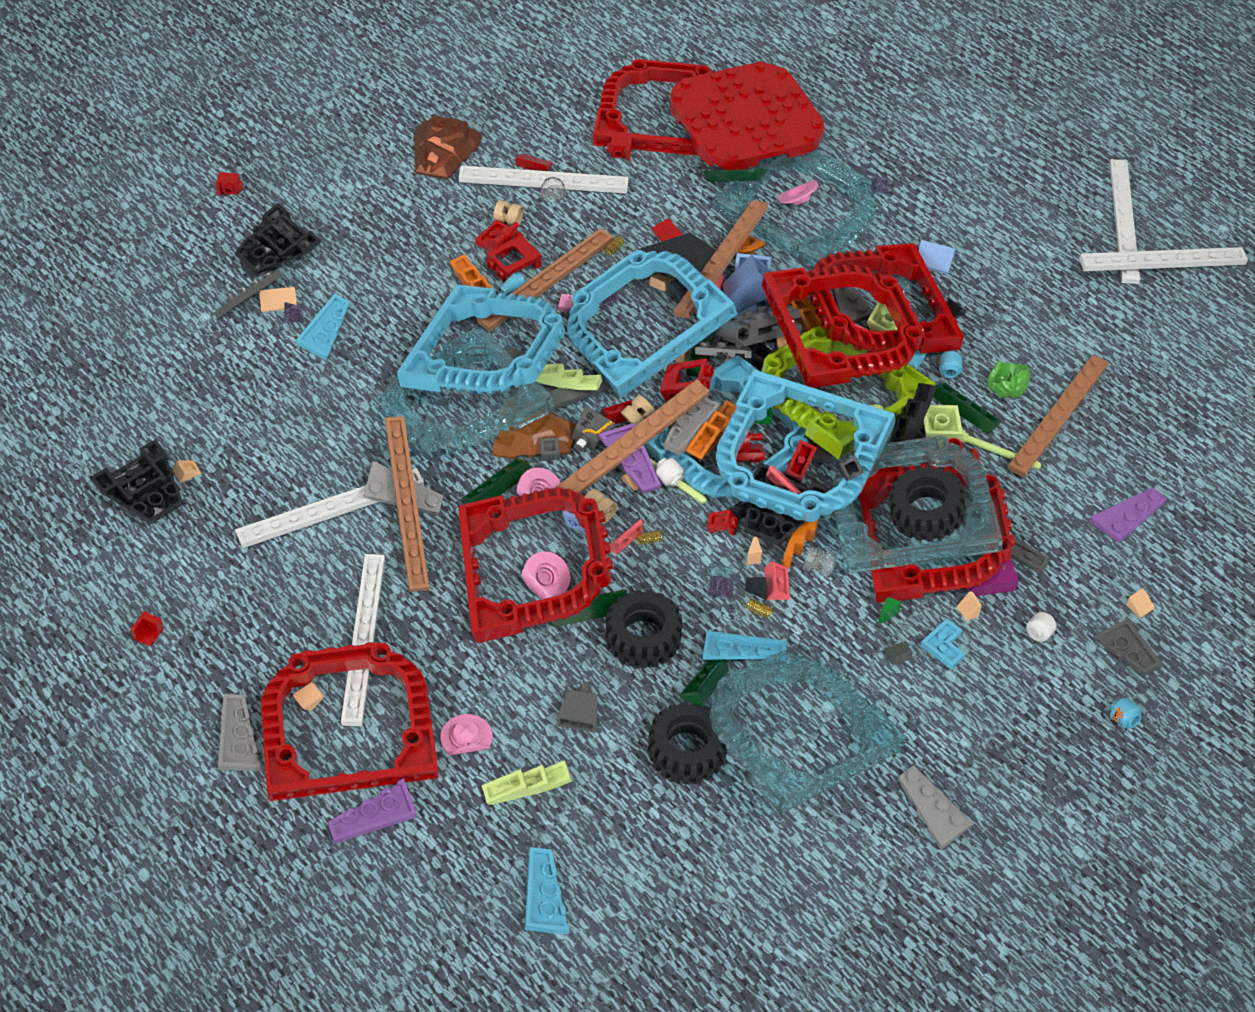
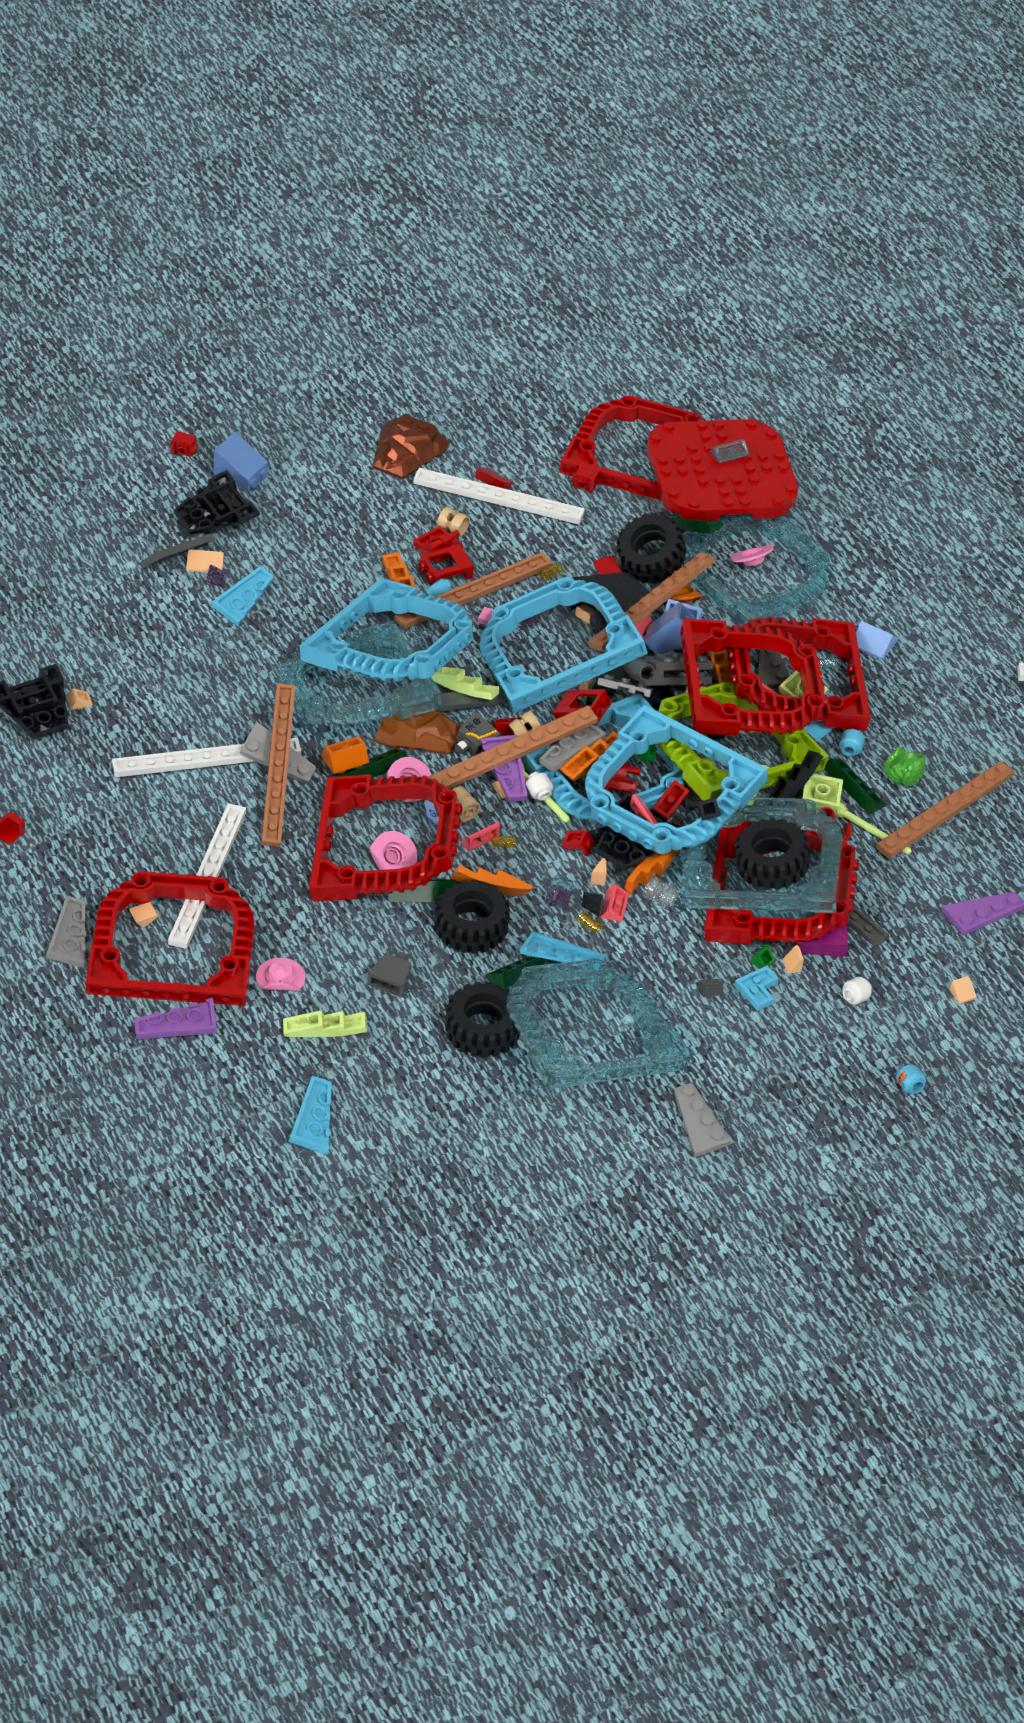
camera: 10 degrees right, 5 degrees down
dark grey slope [539,437,560,461] -> none
clear hair [541,176,566,204] -> none
slope [868,174,889,194] -> none
green slope [879,597,901,624] -> none
black slope [946,298,966,320] -> none
dark grey wing [1093,619,1162,676] -> none
none -> medium blue slope [214,432,269,492]
none -> orange slope [321,736,369,774]
none -> orange slope [451,865,533,896]
none -> black tyre [616,513,687,582]
none -> clear light blue slope [710,439,750,463]
none -> green slope [750,944,776,969]

